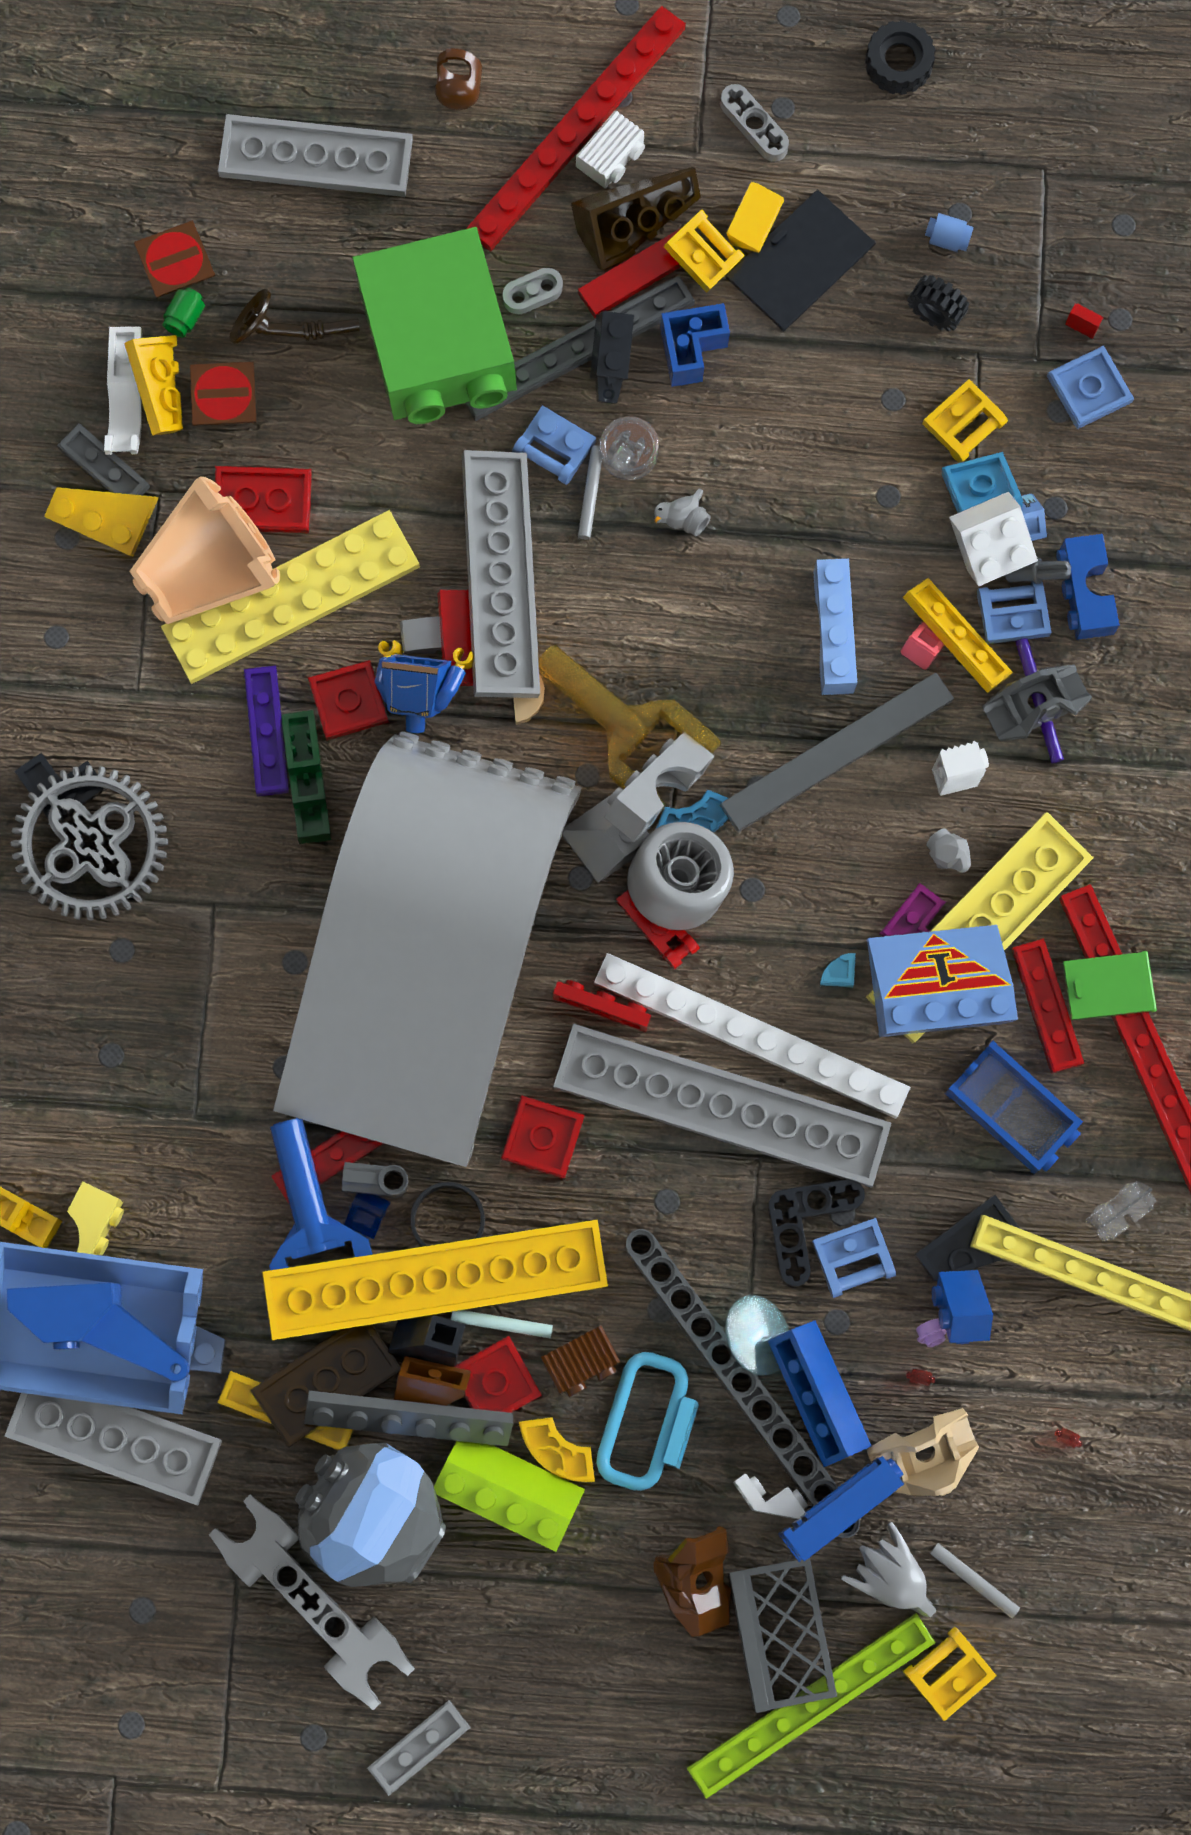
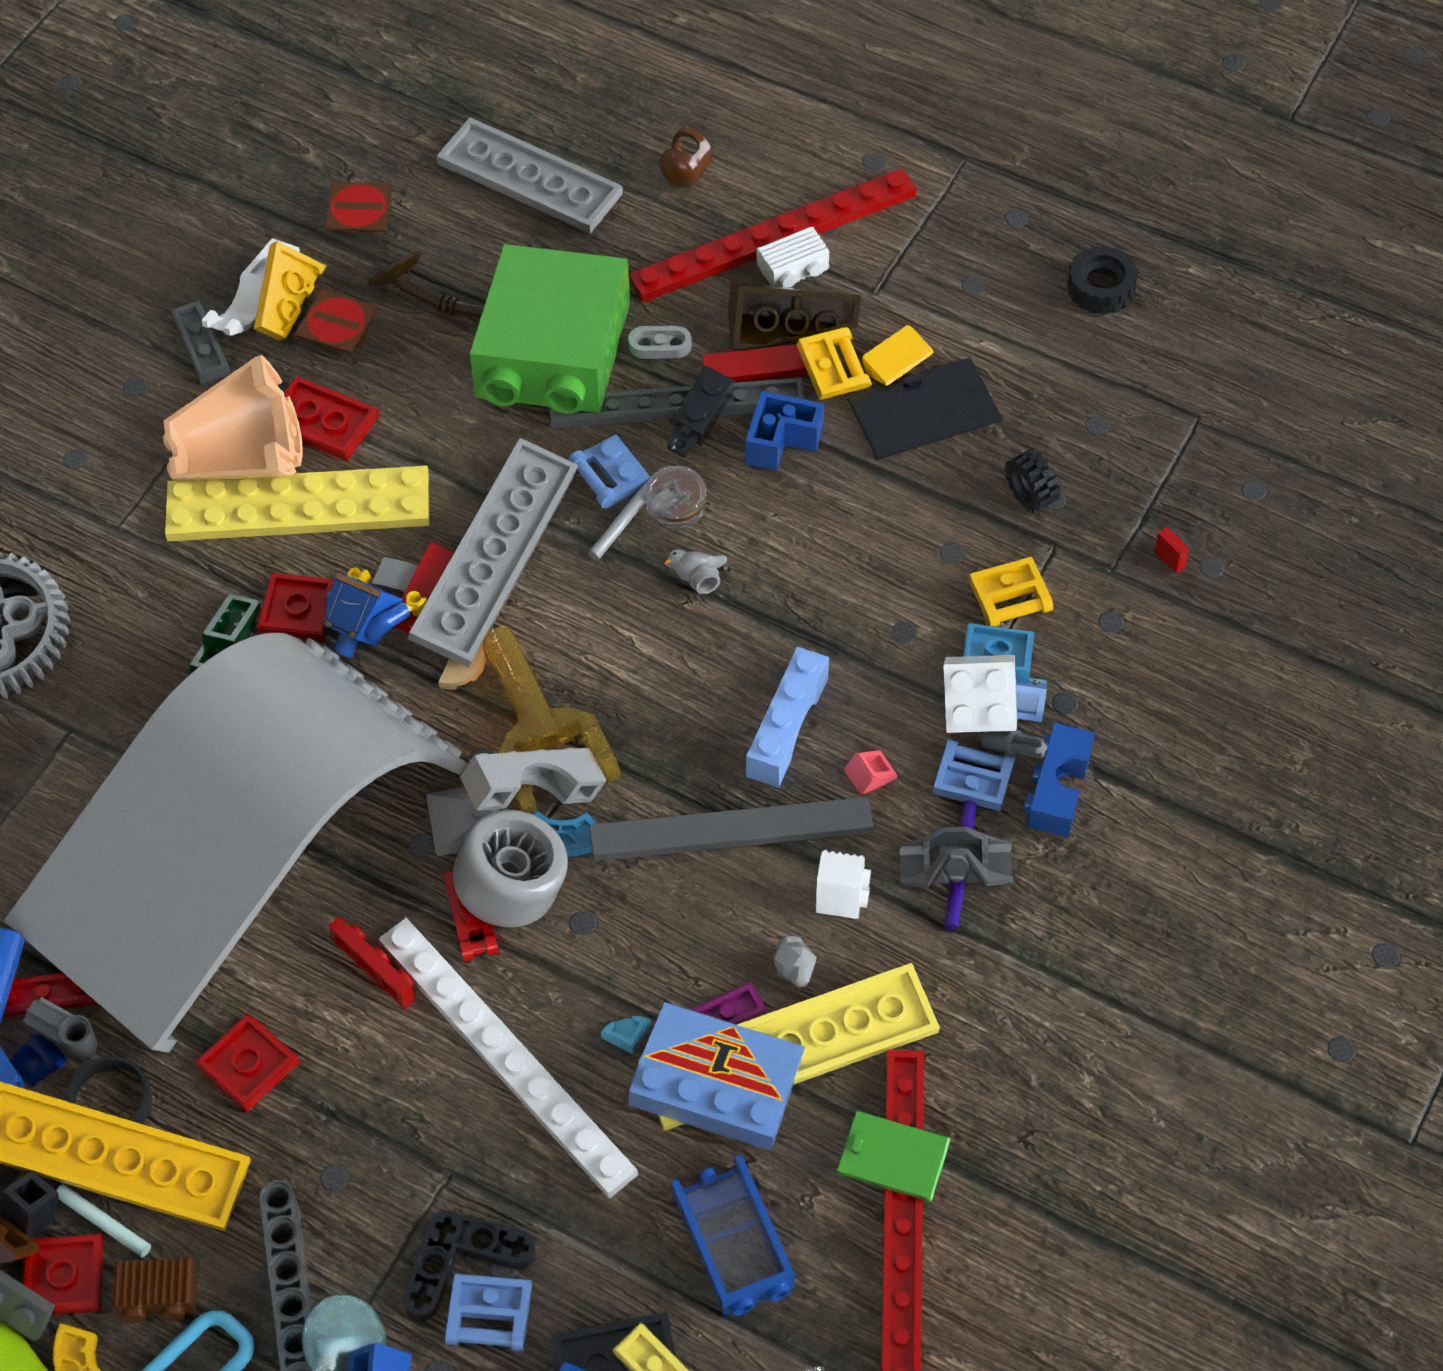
camera: 30 degrees right, 20 degrees down
yellow wing [44,487,158,557] -> none
green brick [162,288,205,338] -> none
dark purple tile [244,666,289,797] -> none
light grey plate [553,1024,892,1188] -> none
light grey beam [720,84,789,162] -> none
yellow tile [903,578,1013,693] -> none
medium blue brick [925,213,974,252] -> none
red tile [1011,939,1084,1074] -> none
medium blue plate [1047,345,1134,429] -> none

